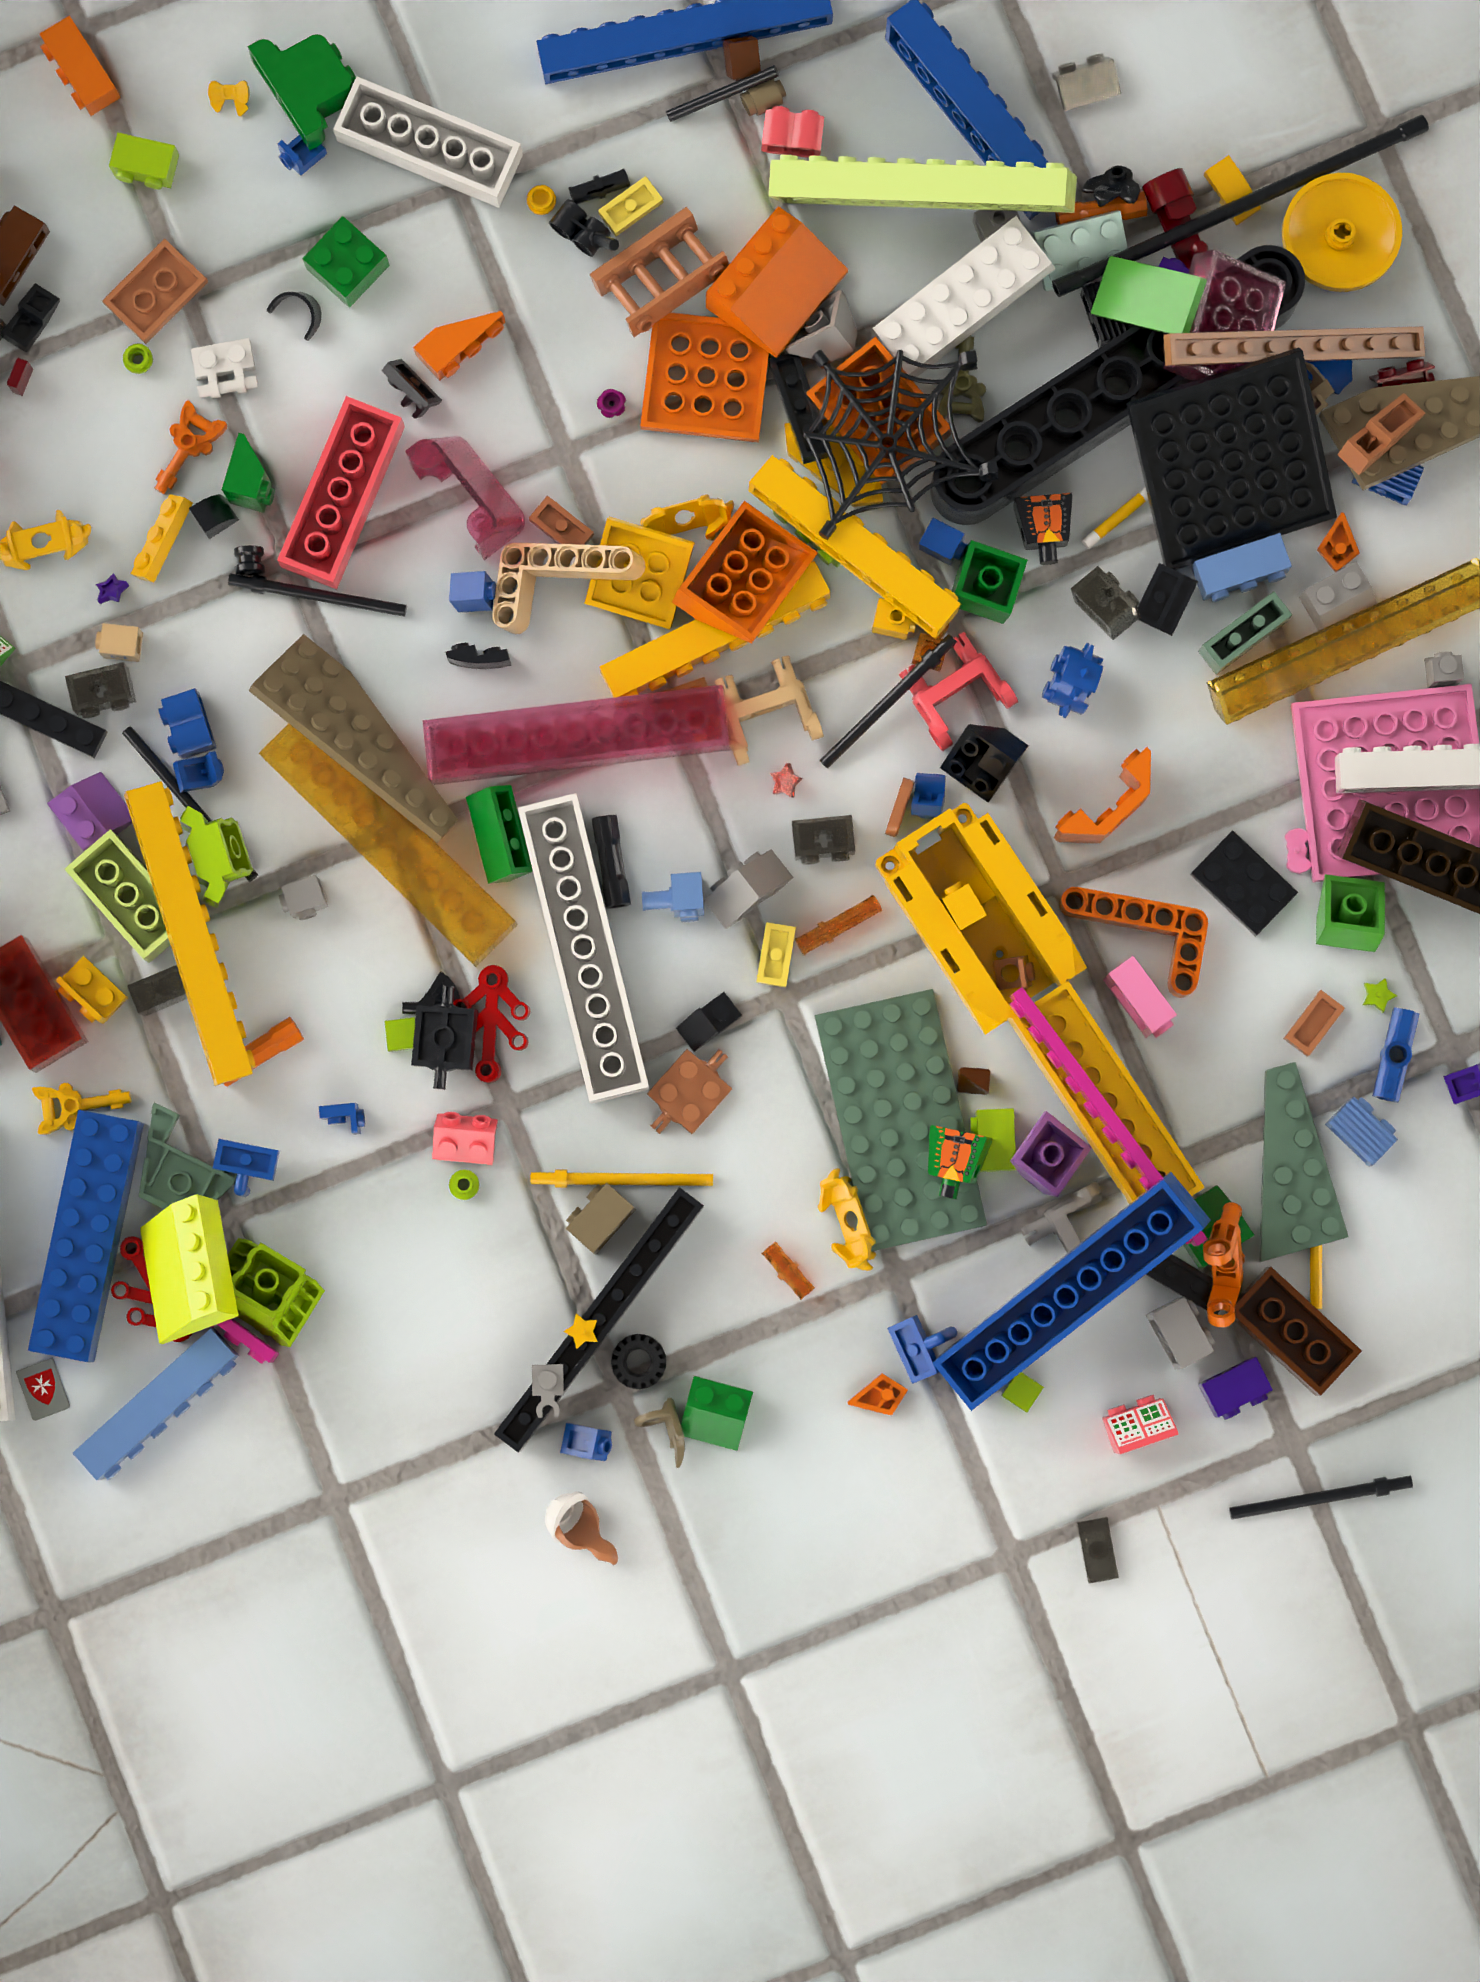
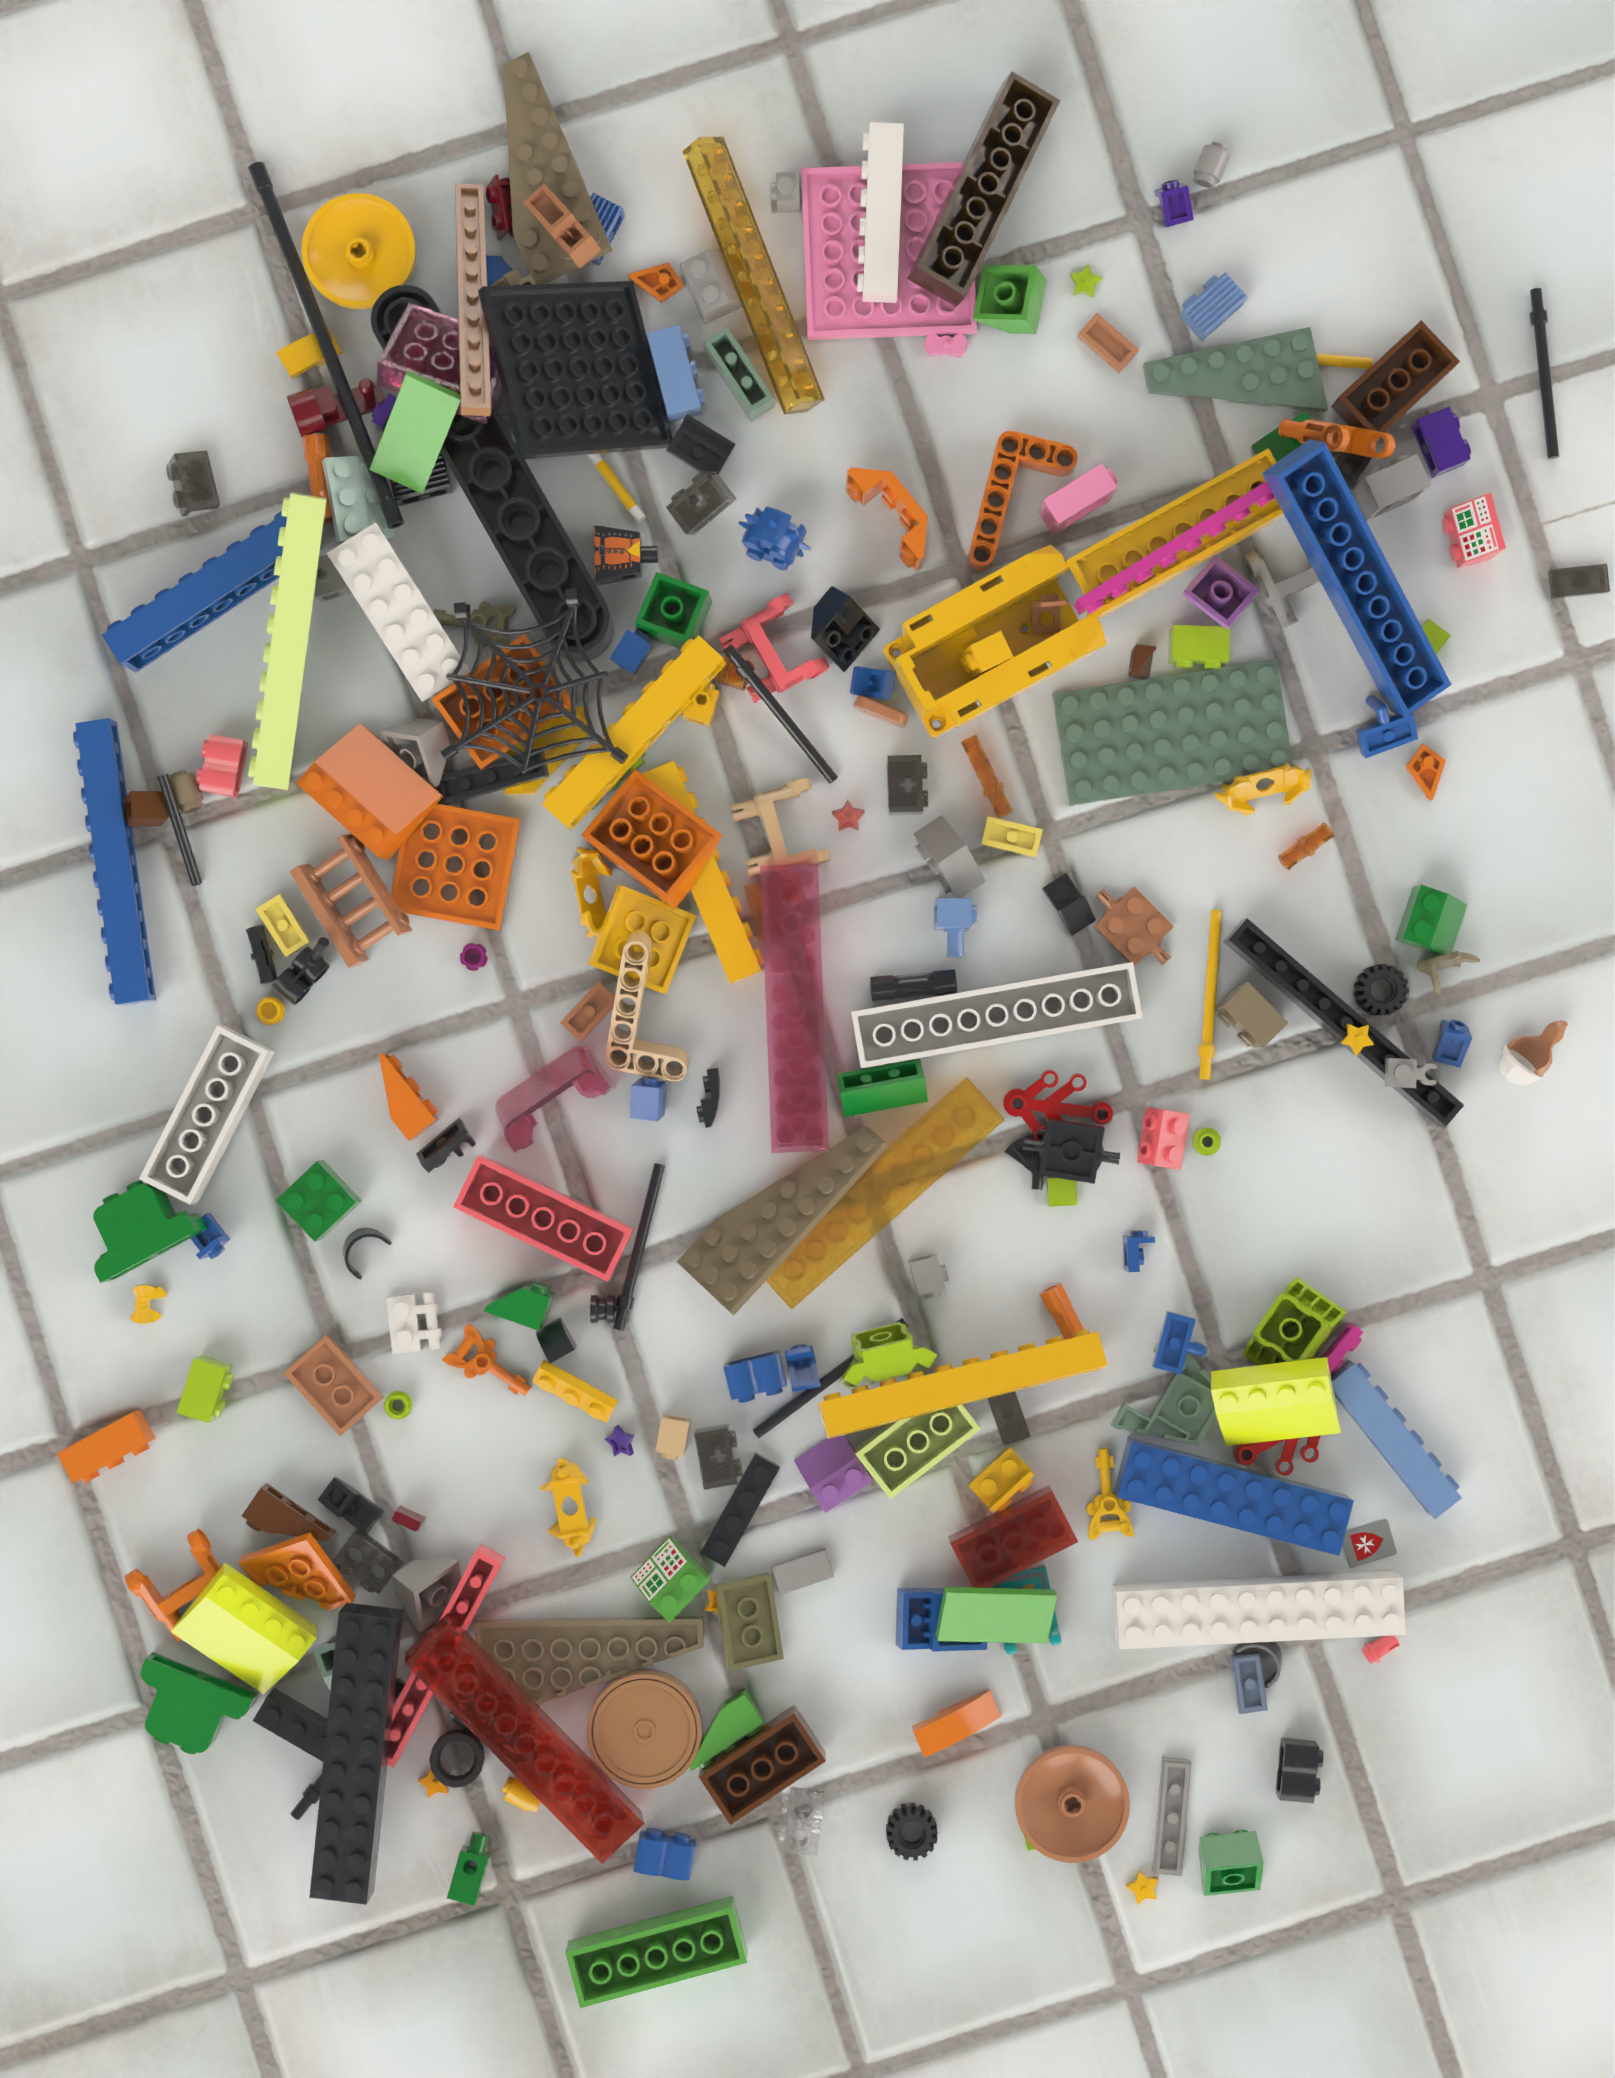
camera: 90 degrees left, 5 degrees up
torso [928,1125,993,1199] -> none
black plate [1082,165,1140,207] -> none
black plate [1190,830,1298,937] -> none
blue piece [1372,1007,1420,1103] -> none

